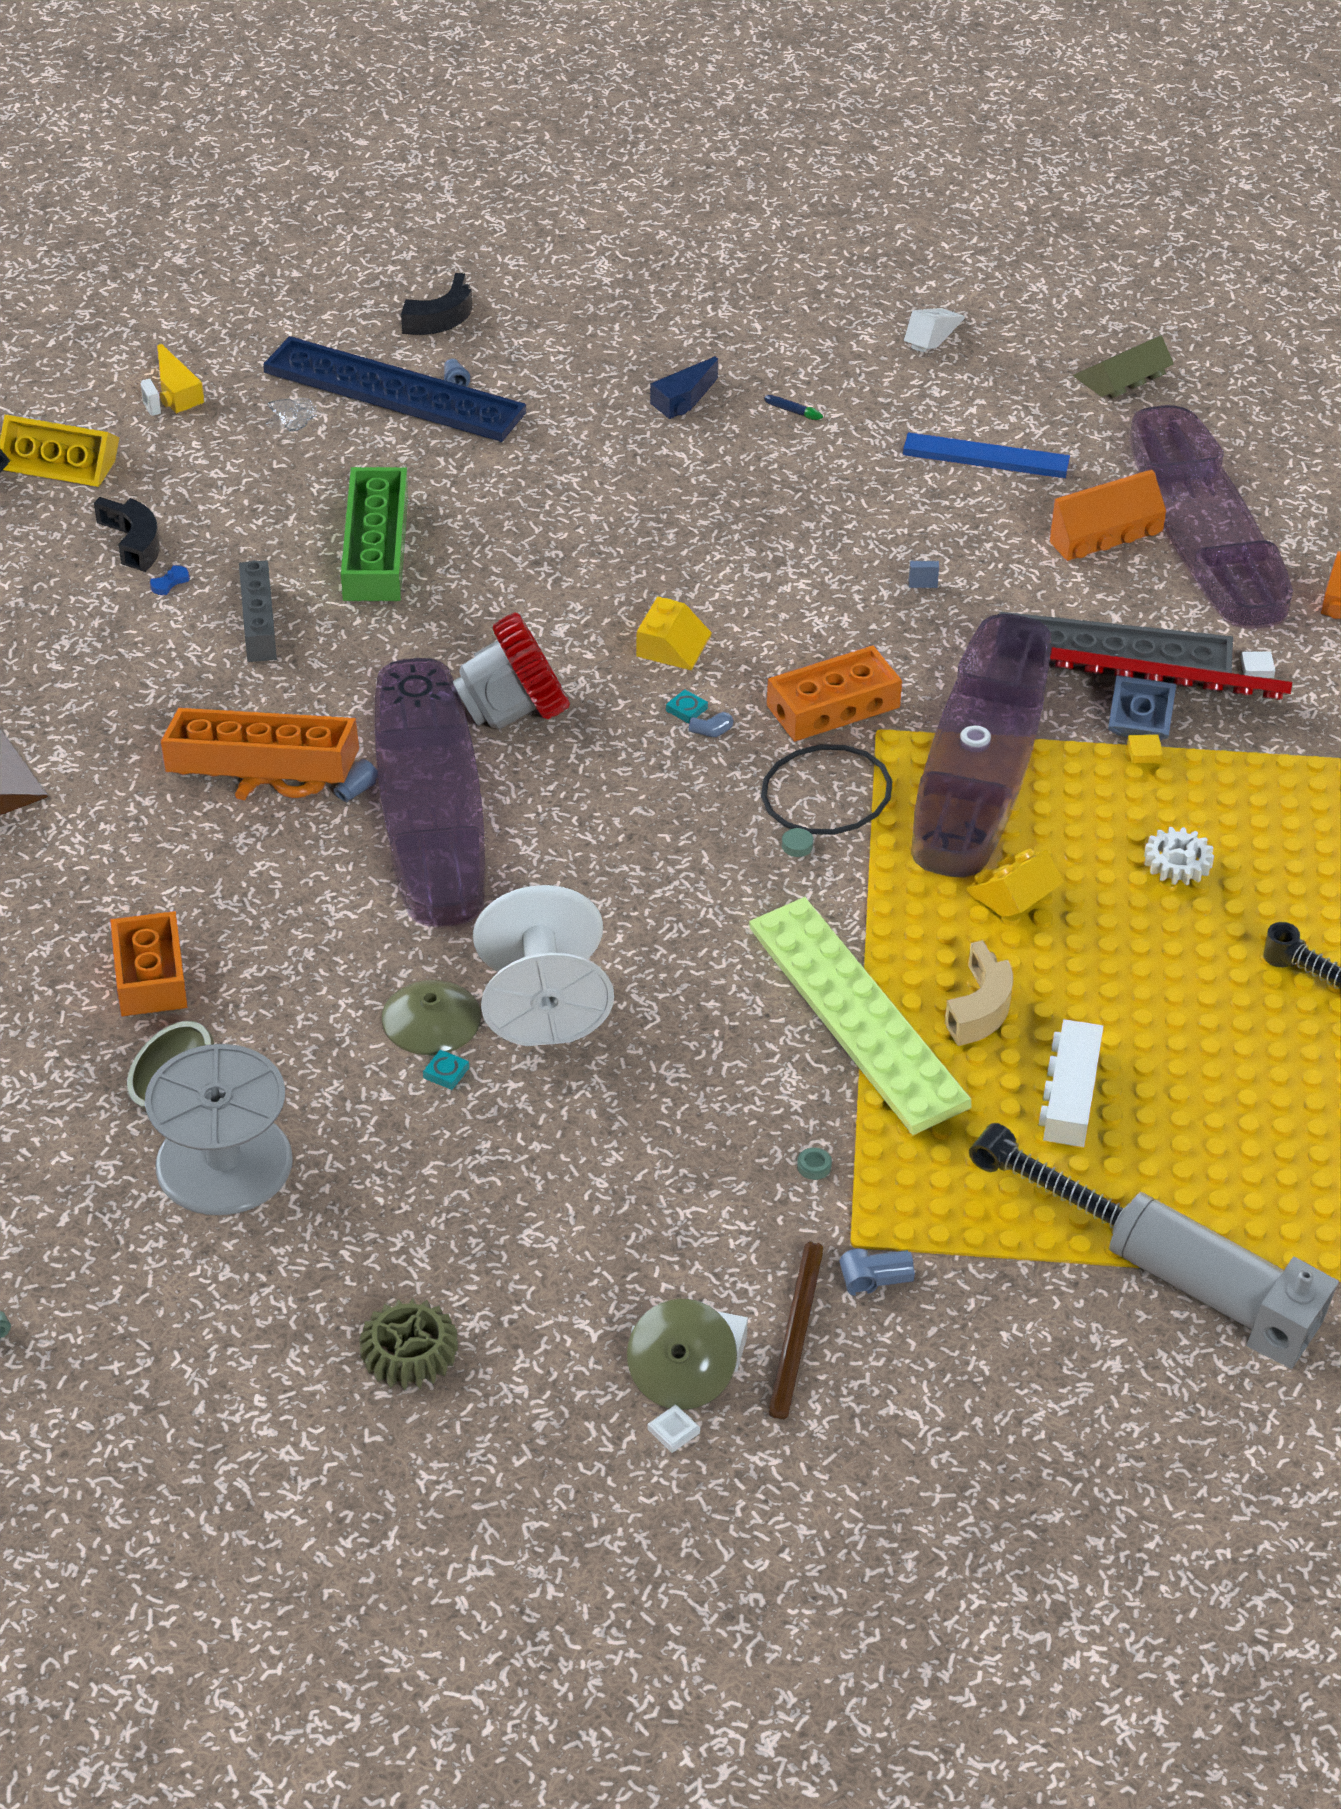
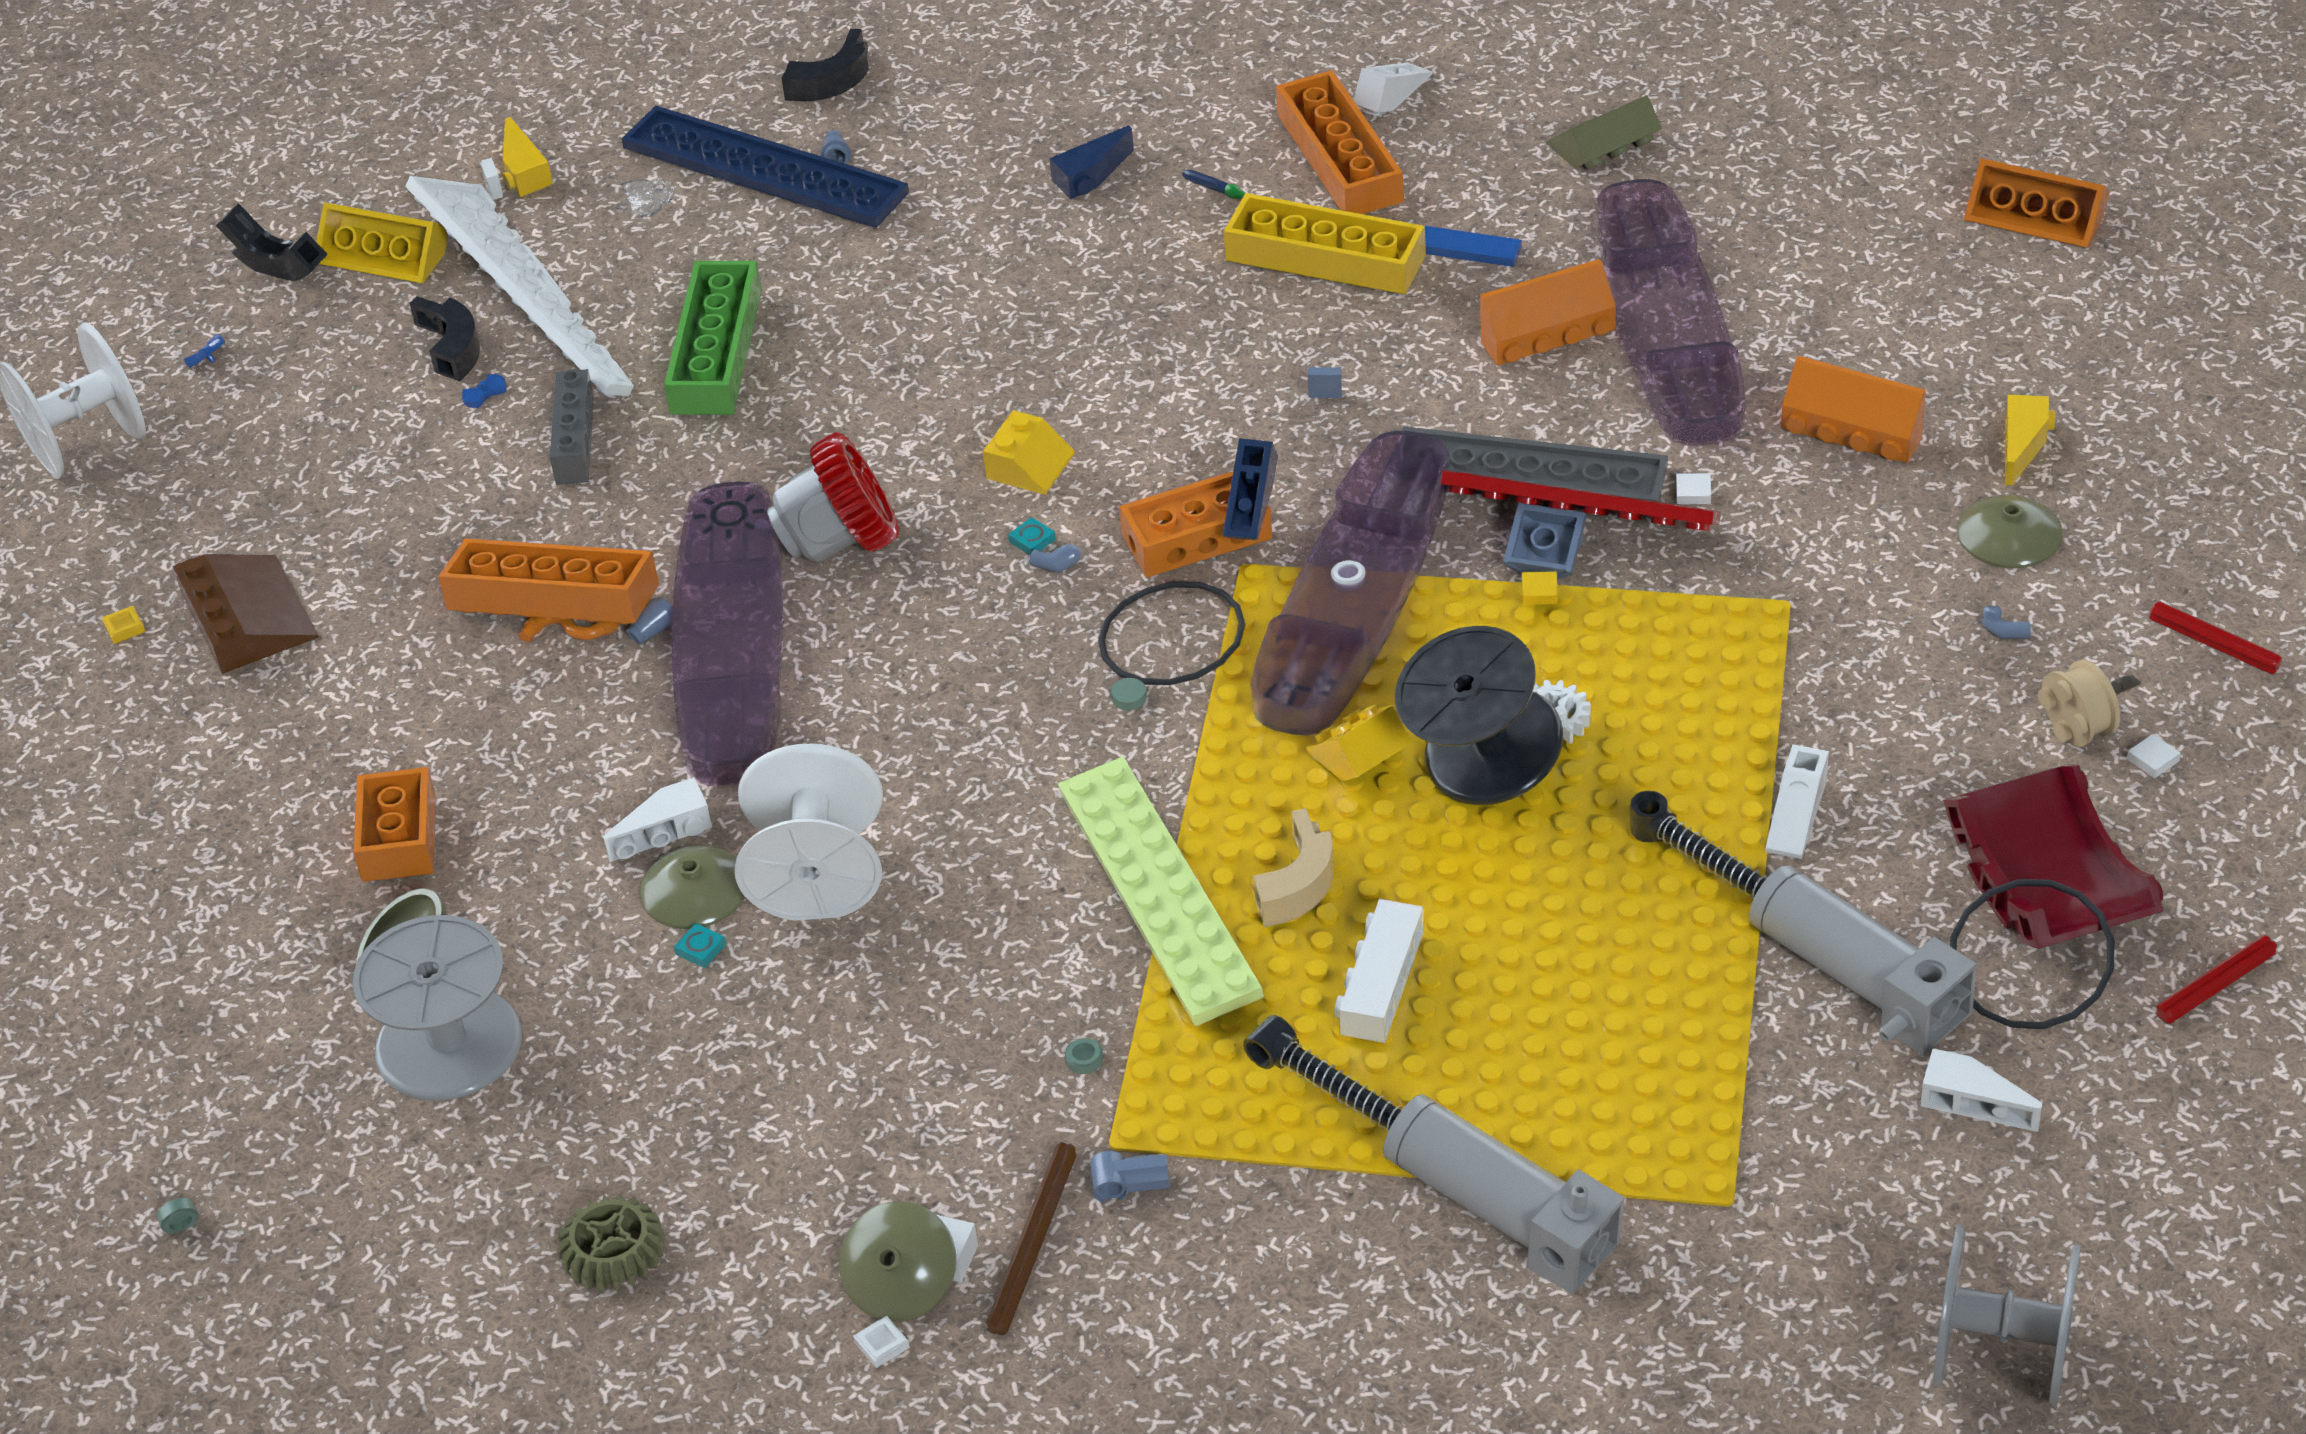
camera: 10 degrees right, 0 degrees up
none -> white wing [405,176,634,397]
none -> white slope [603,777,712,862]
none -> dark blue slope [1223,438,1278,541]
none -> yellow brick [1224,193,1426,295]
none -> orange brick [1276,70,1404,214]
none -> black piece [1395,626,1564,805]

